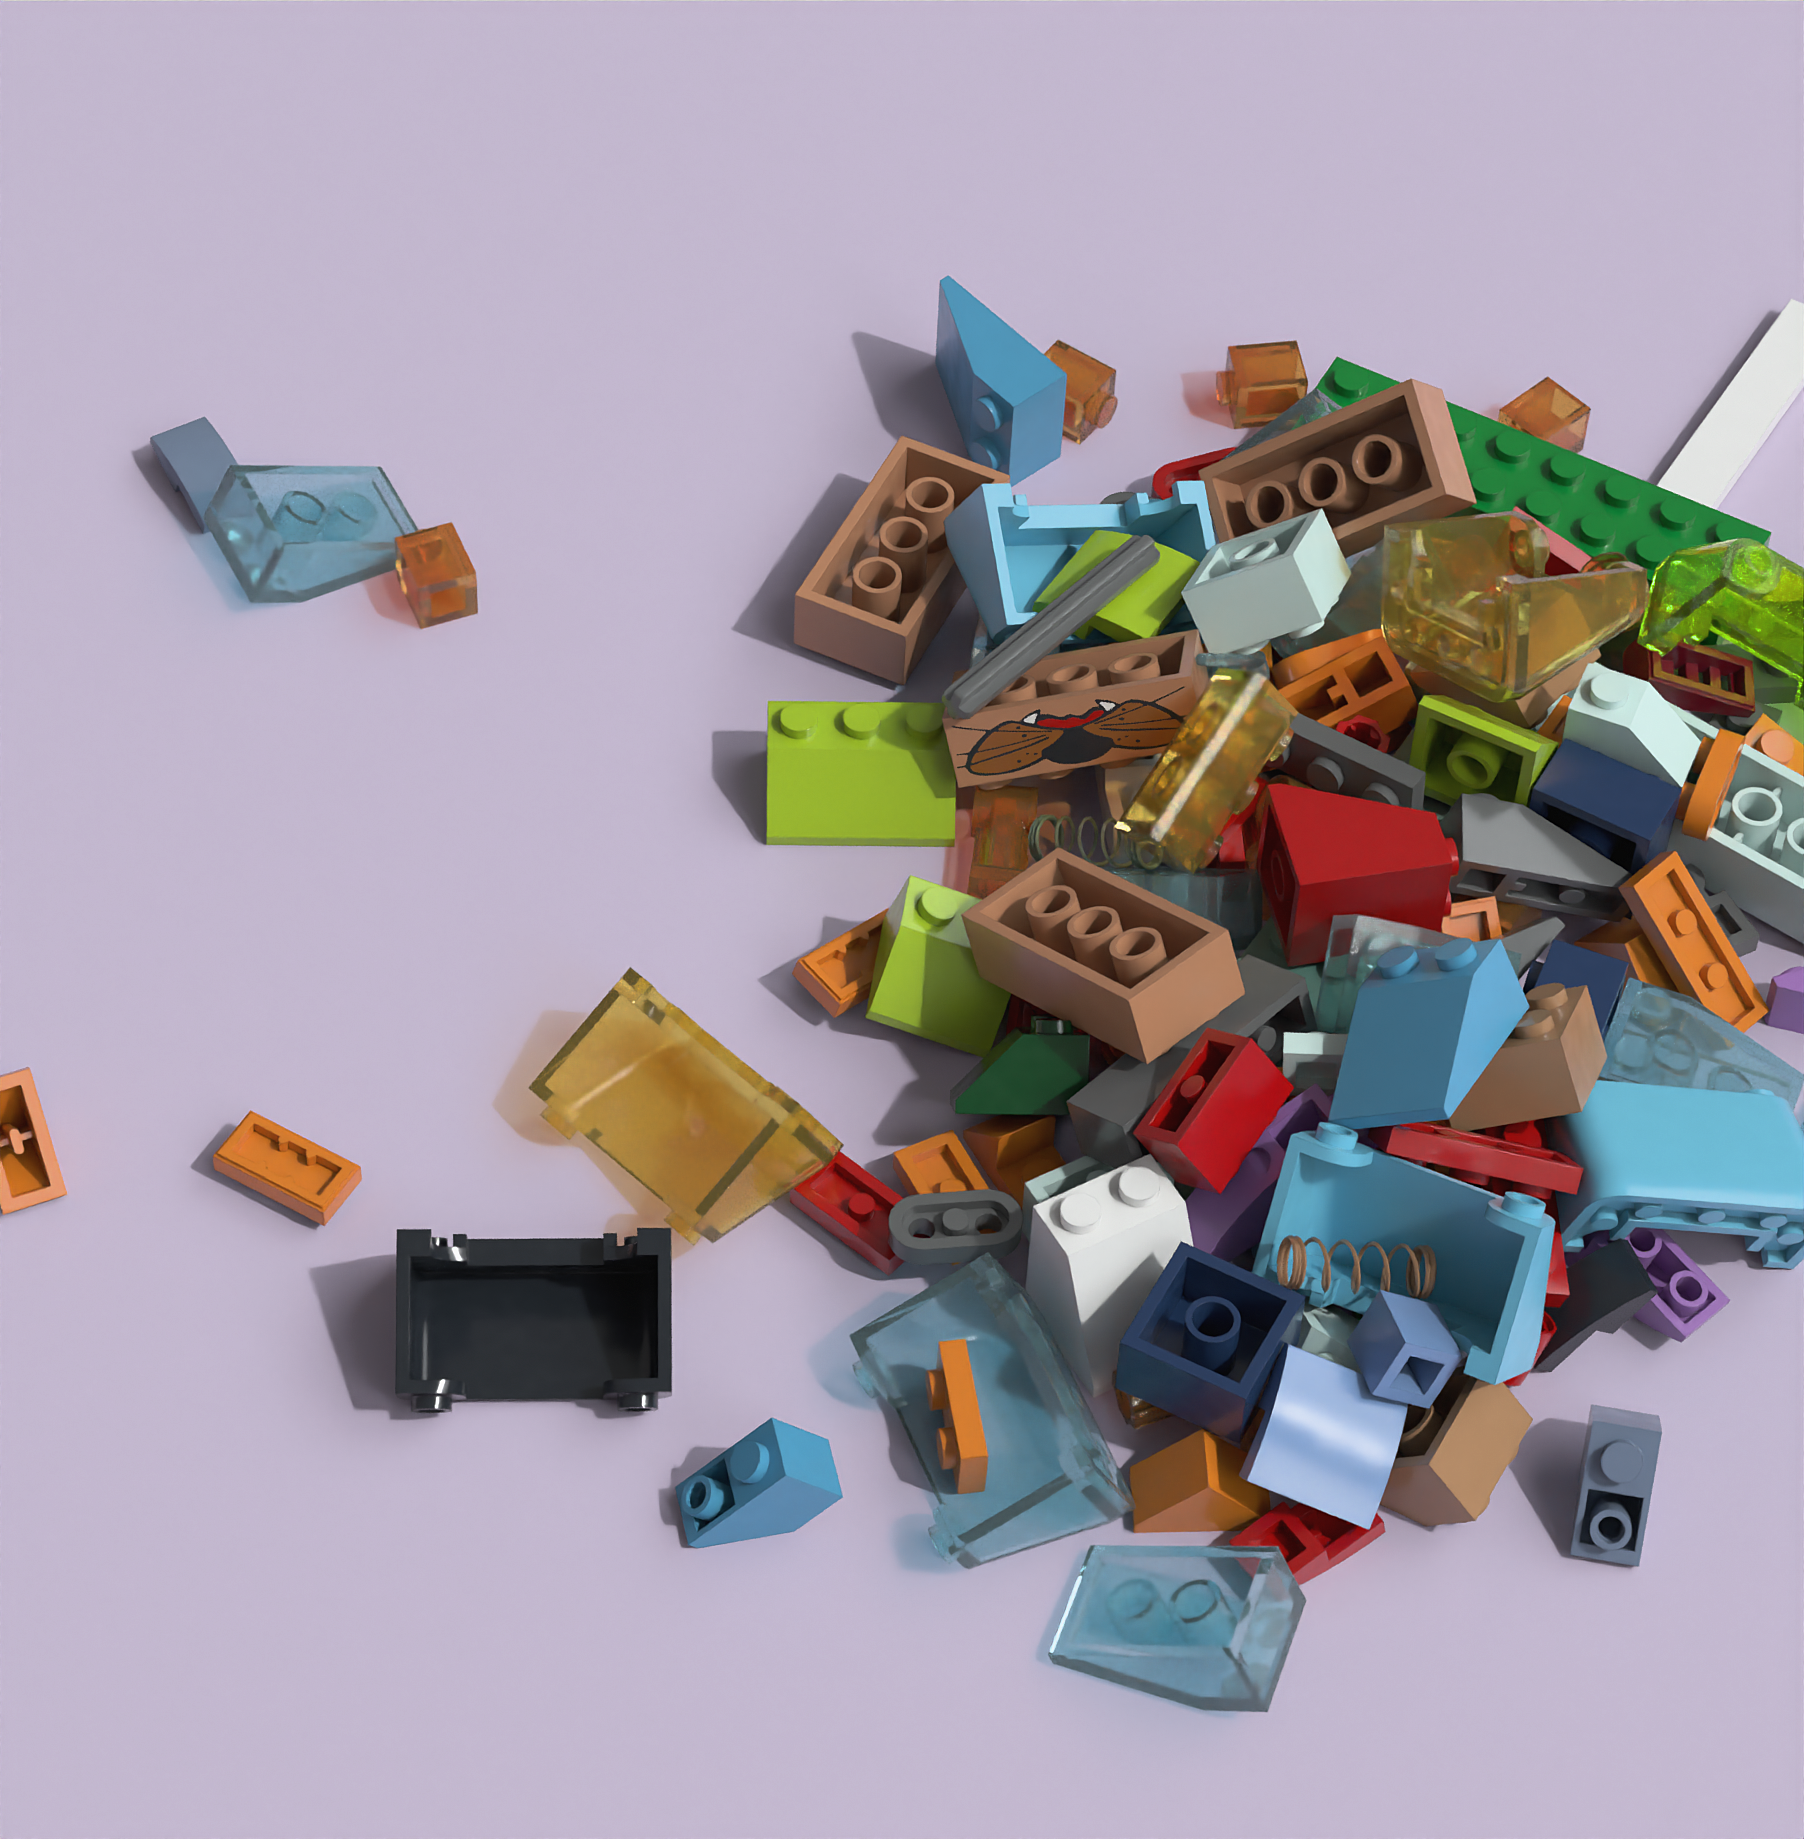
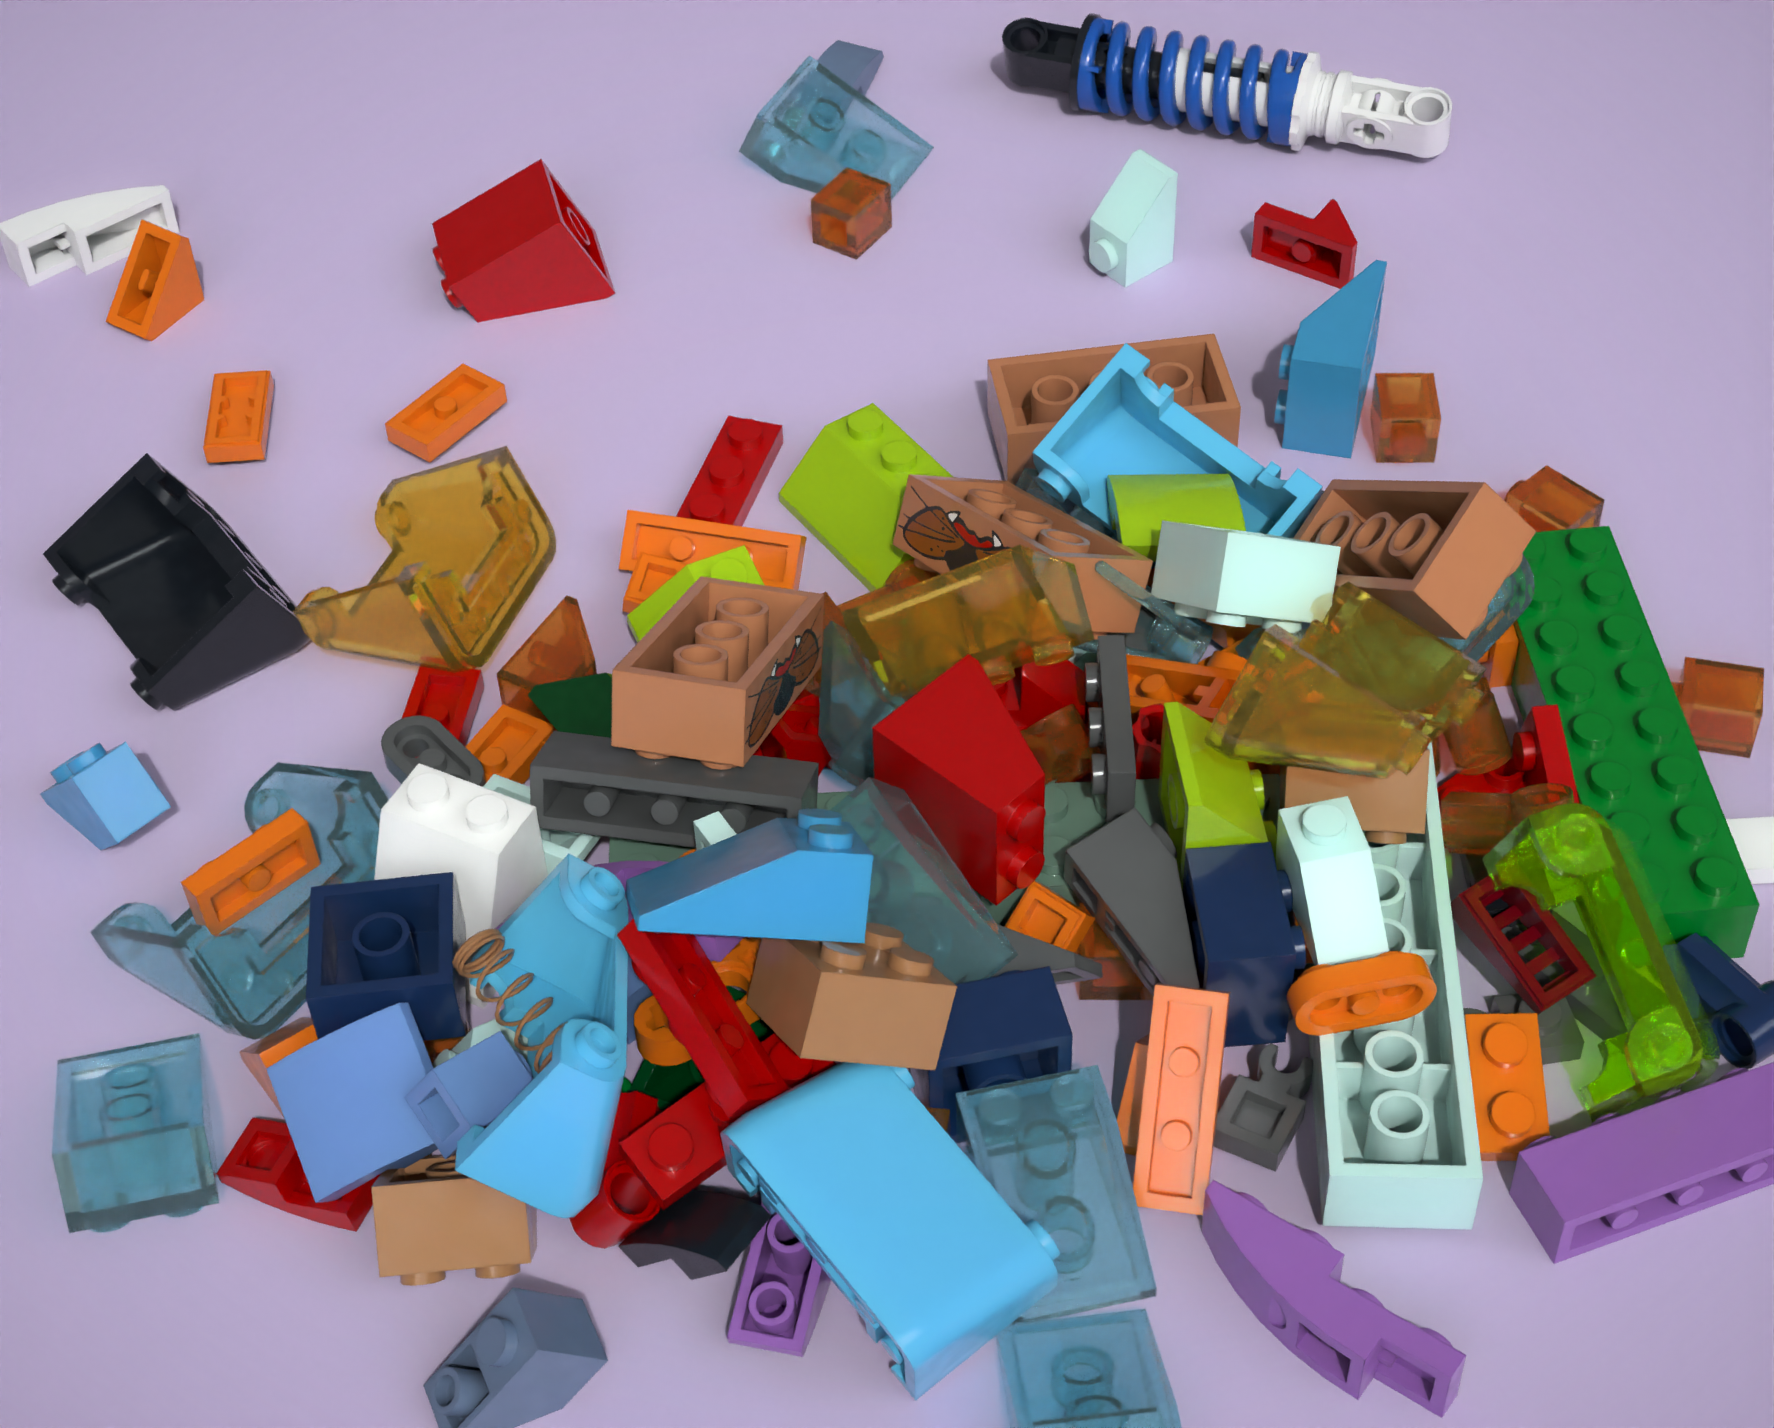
camera: 60 degrees right, 5 degrees down
dark grey axle [941,535,1160,720] -> none
red brick [1133,1027,1294,1194] -> none
none -> orange plate [385,363,507,462]
none -> red slope [432,159,615,322]
none -> clear orange slope [496,595,597,731]
none -> orange plate [619,509,807,590]
none -> red plate [676,416,783,526]
none -> piece [1002,13,1452,158]
none -> light aqua slope [1089,149,1178,288]
none -> red slope [1251,199,1358,289]

